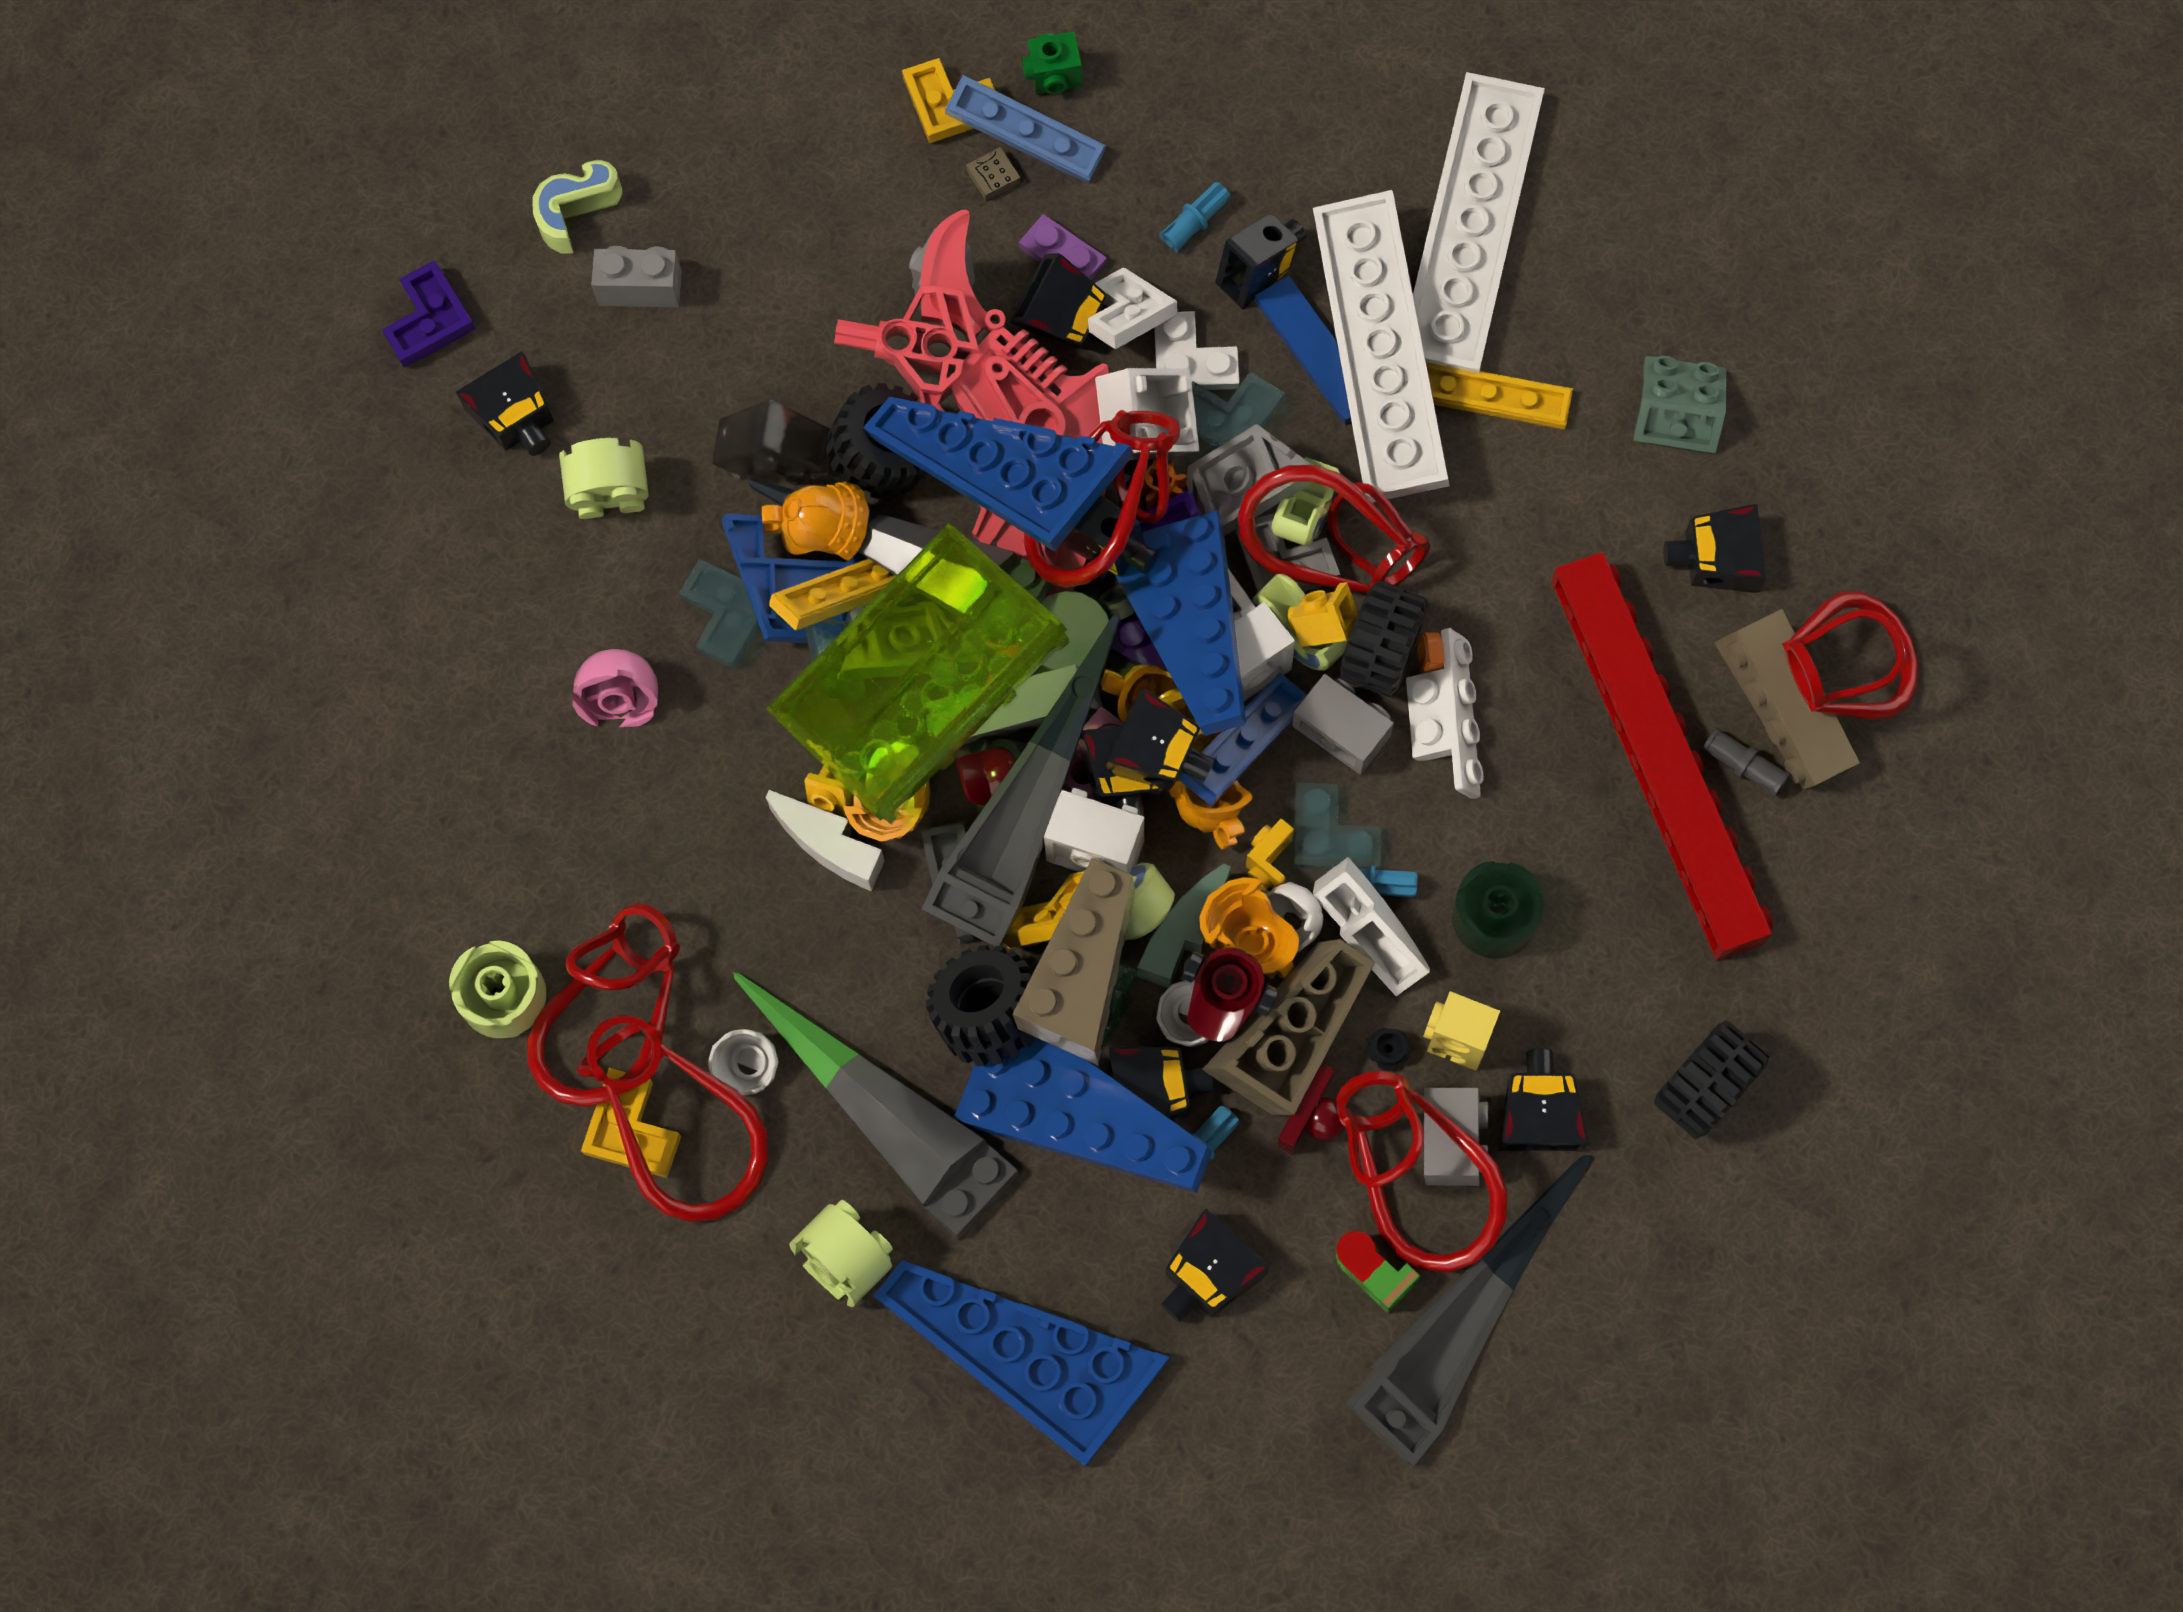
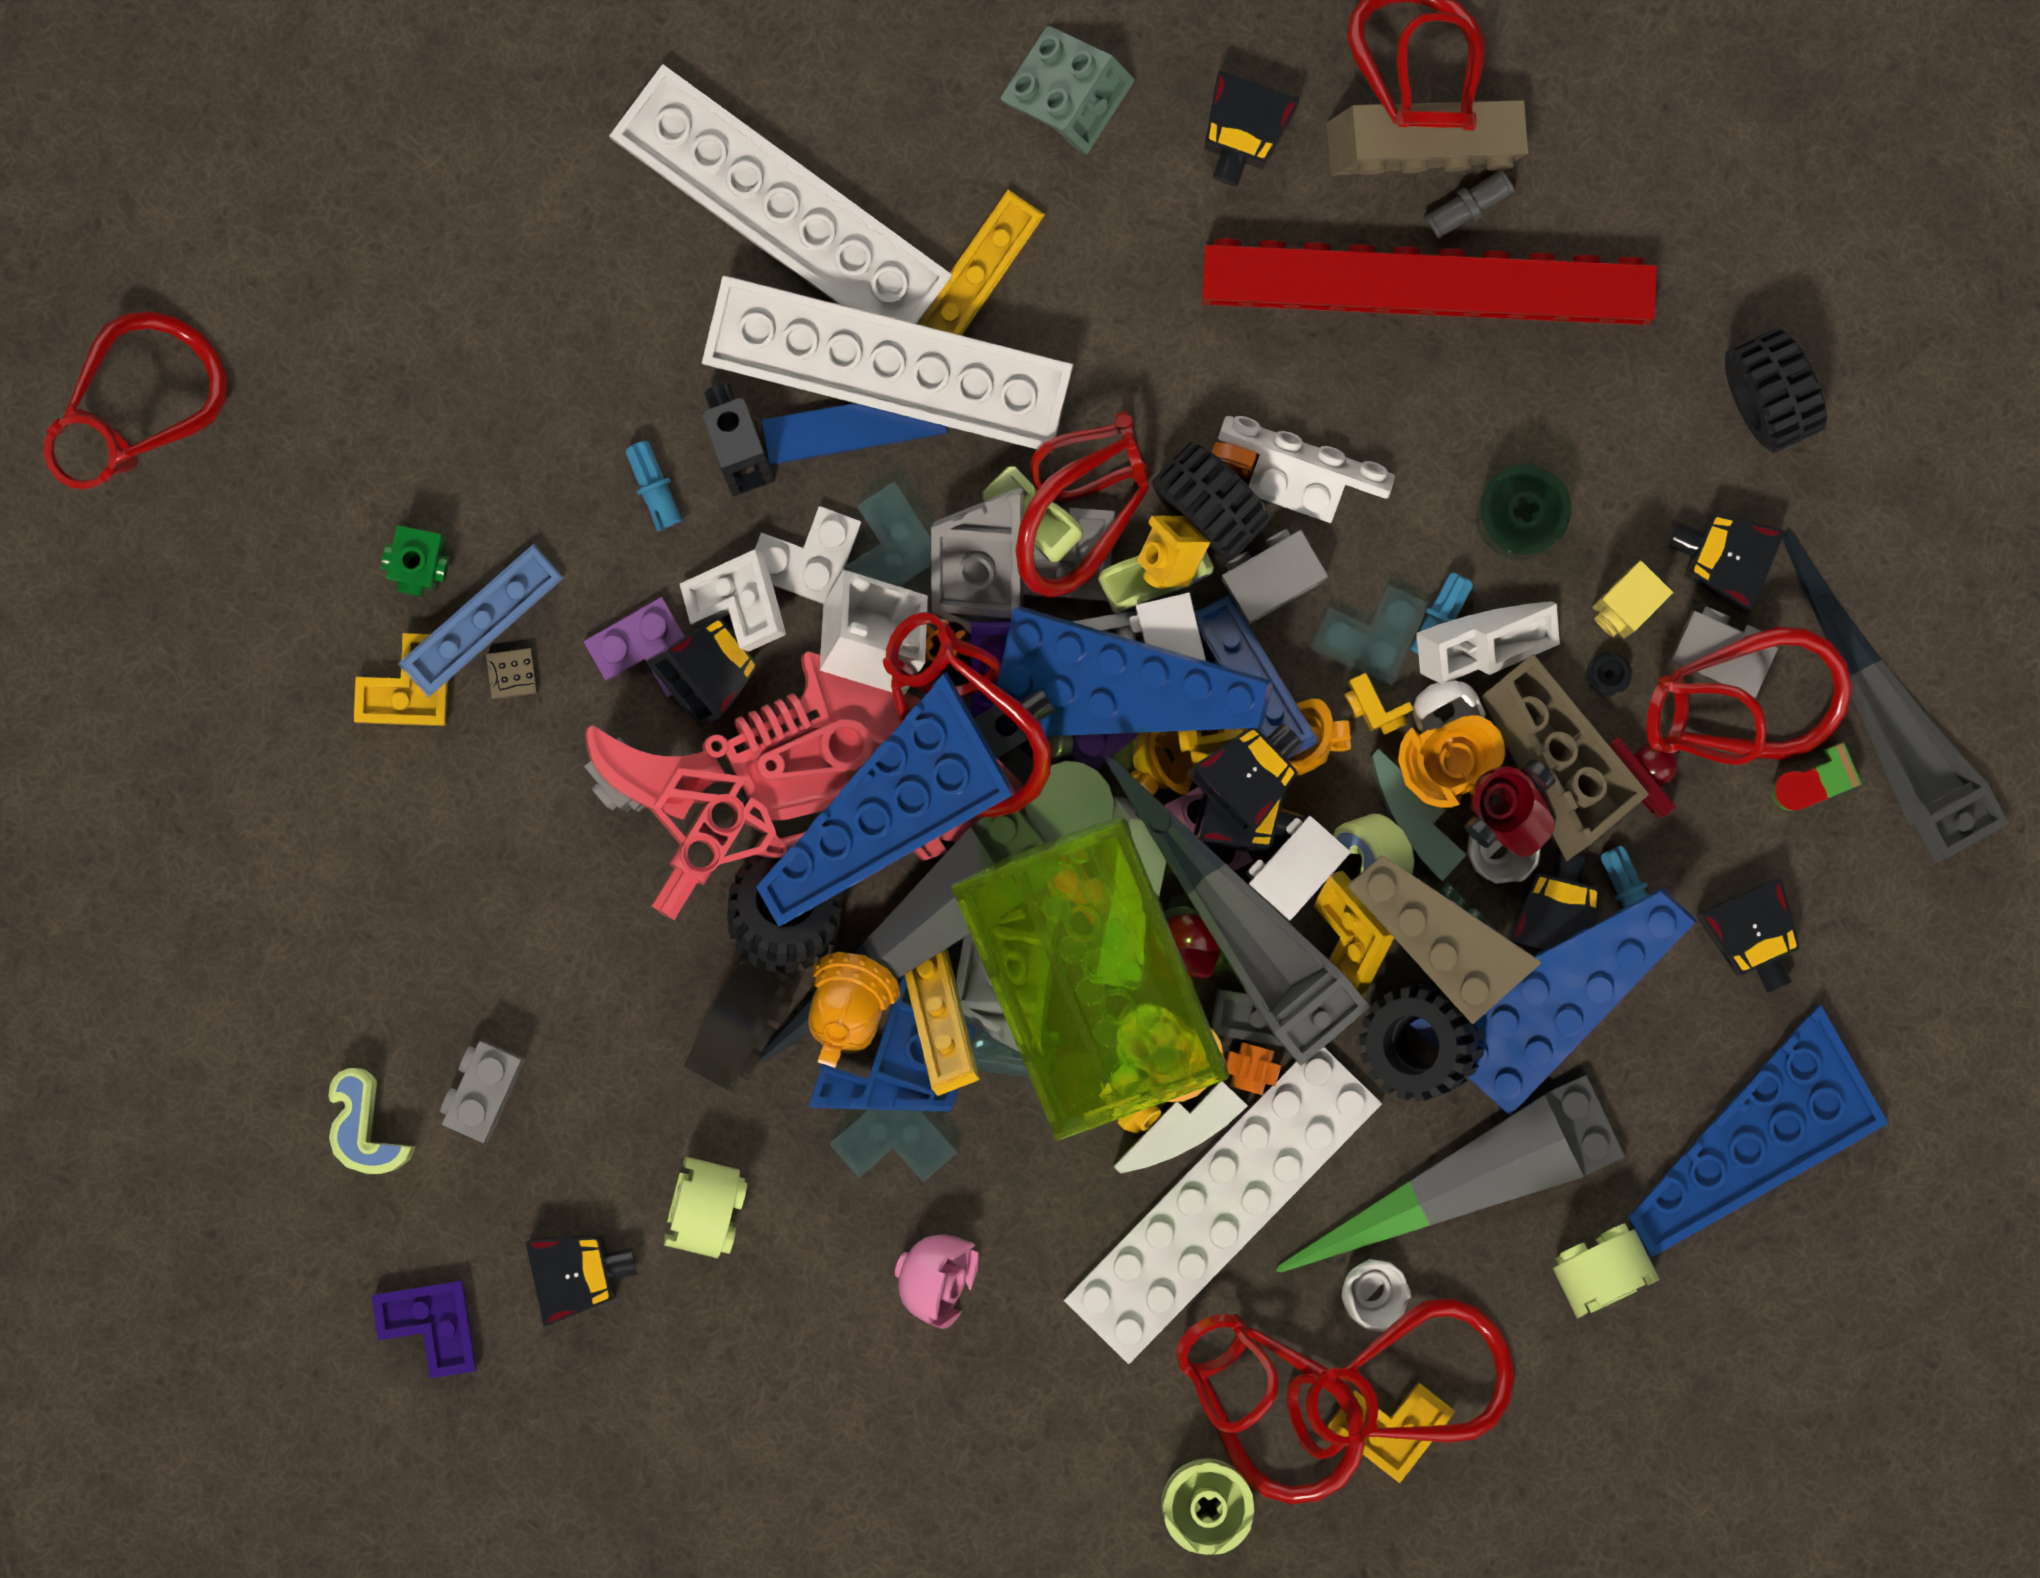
camera: 70 degrees left, 15 degrees up
none -> white plate [1064,1047,1382,1364]
none -> orange gear [1223,1043,1281,1095]

